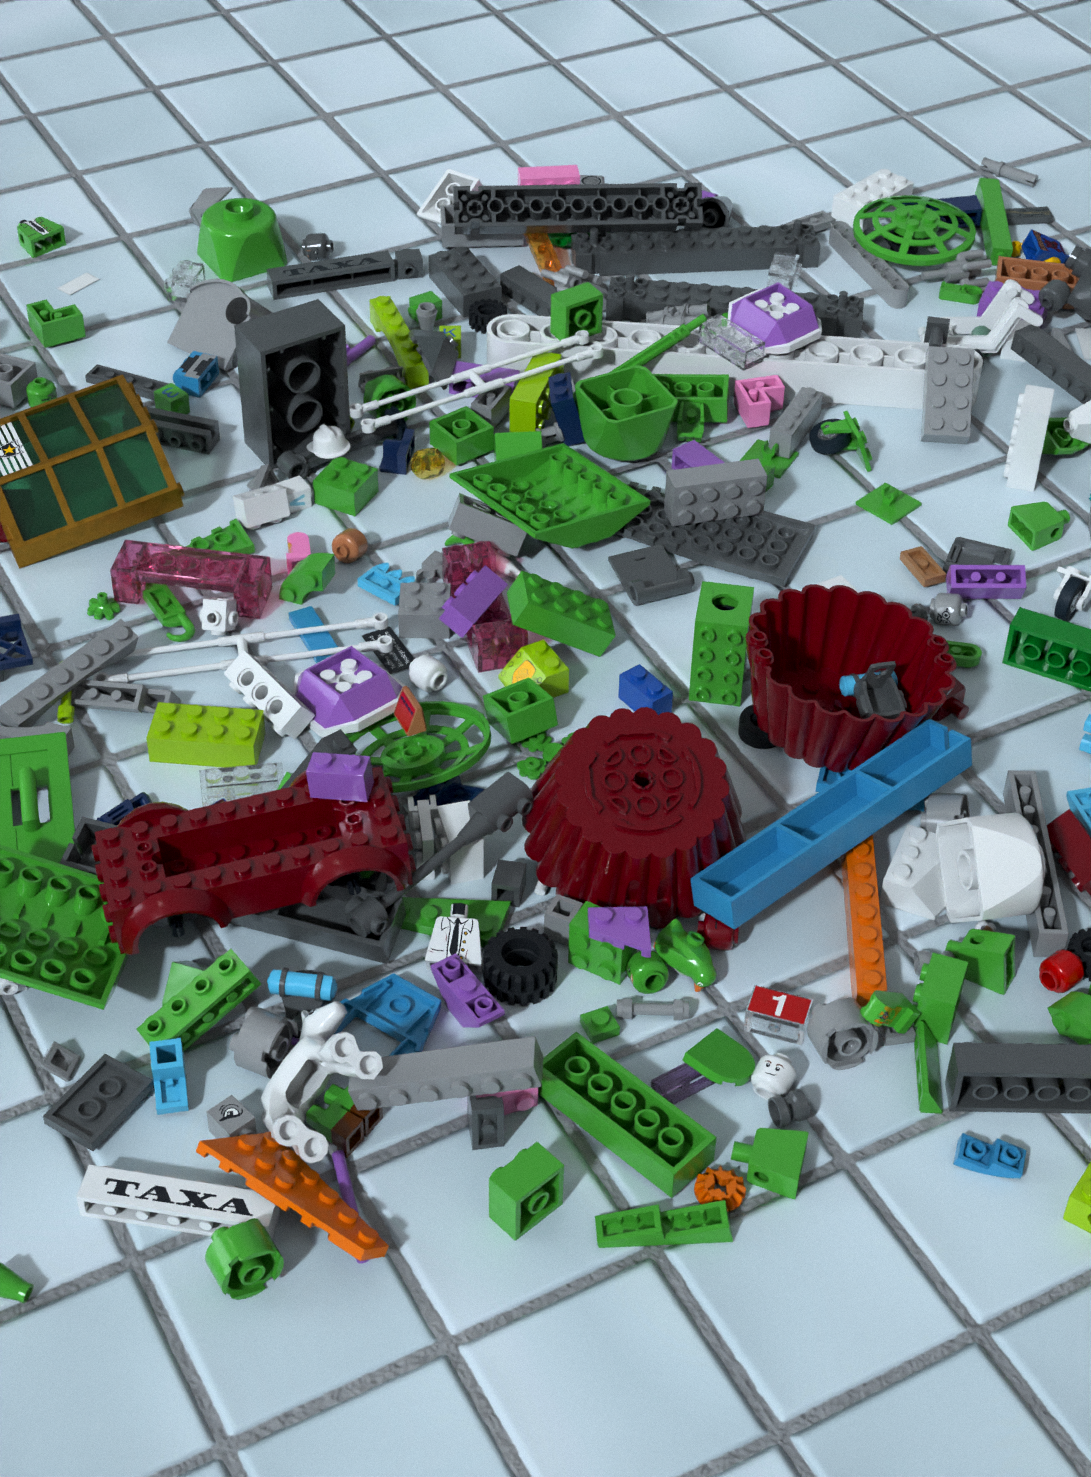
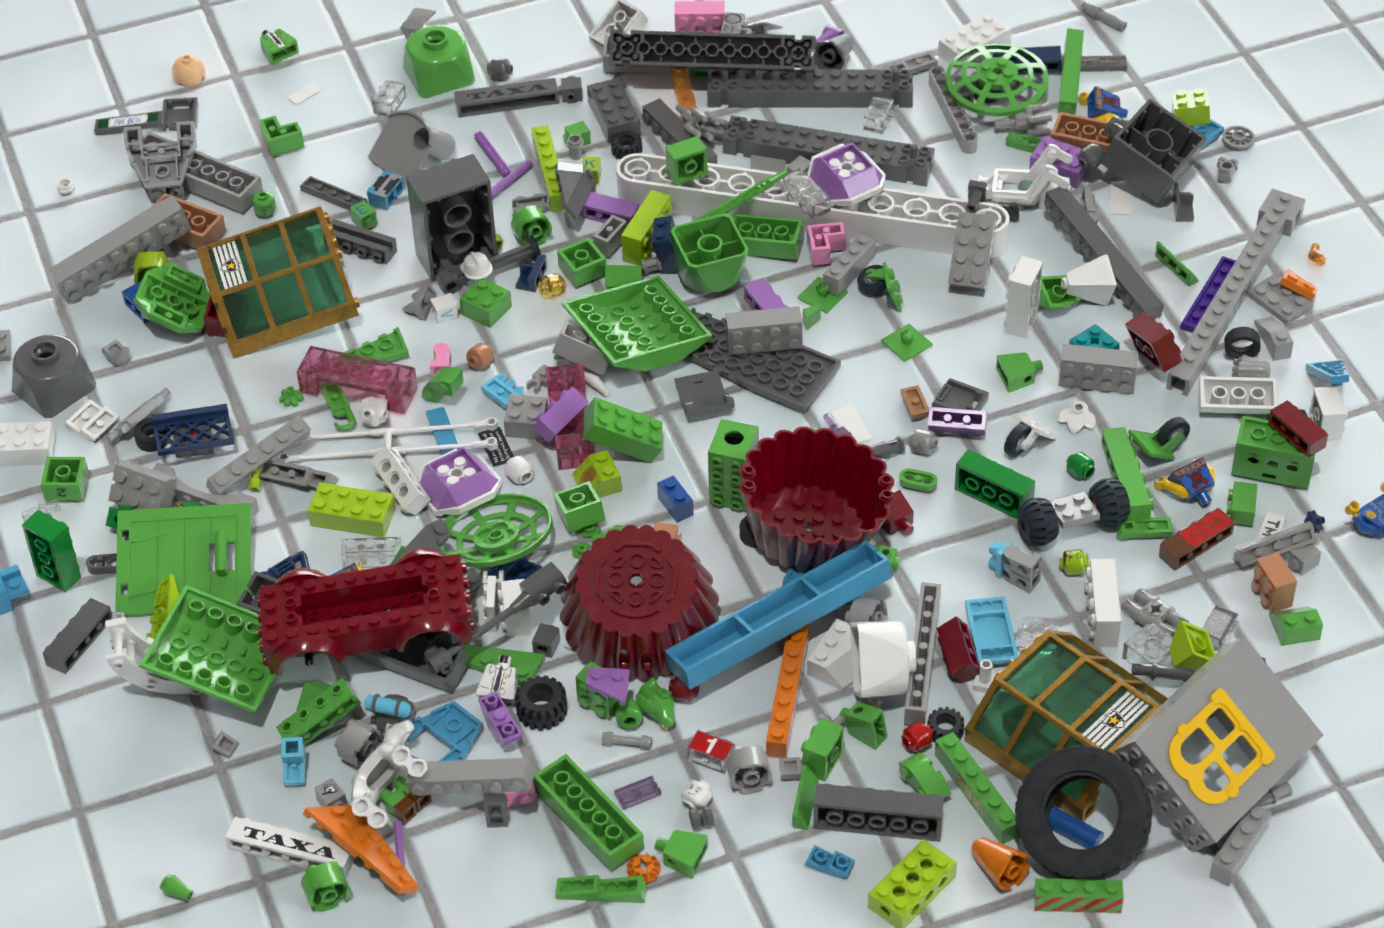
camera: 10 degrees right, 5 degrees up
dark grey plate [43,1054,154,1151] -> none
white brick [233,484,290,529] -> none
medium lavender brick [306,752,374,802] -> none
white bar [349,330,603,434] -> none
slope [394,686,427,736] -> none
bright green brick [489,1142,564,1241] -> none
light grey brick [544,894,583,946] -> none
bright green plate [580,1006,620,1044] -> none
light grey pin [642,303,711,327] -> none
bright green hand [676,401,705,442] -> none
bright green tile [682,1028,755,1086] -> none
dark grey piece [839,661,907,719] -> none
bright green leg [860,990,921,1034] -> none

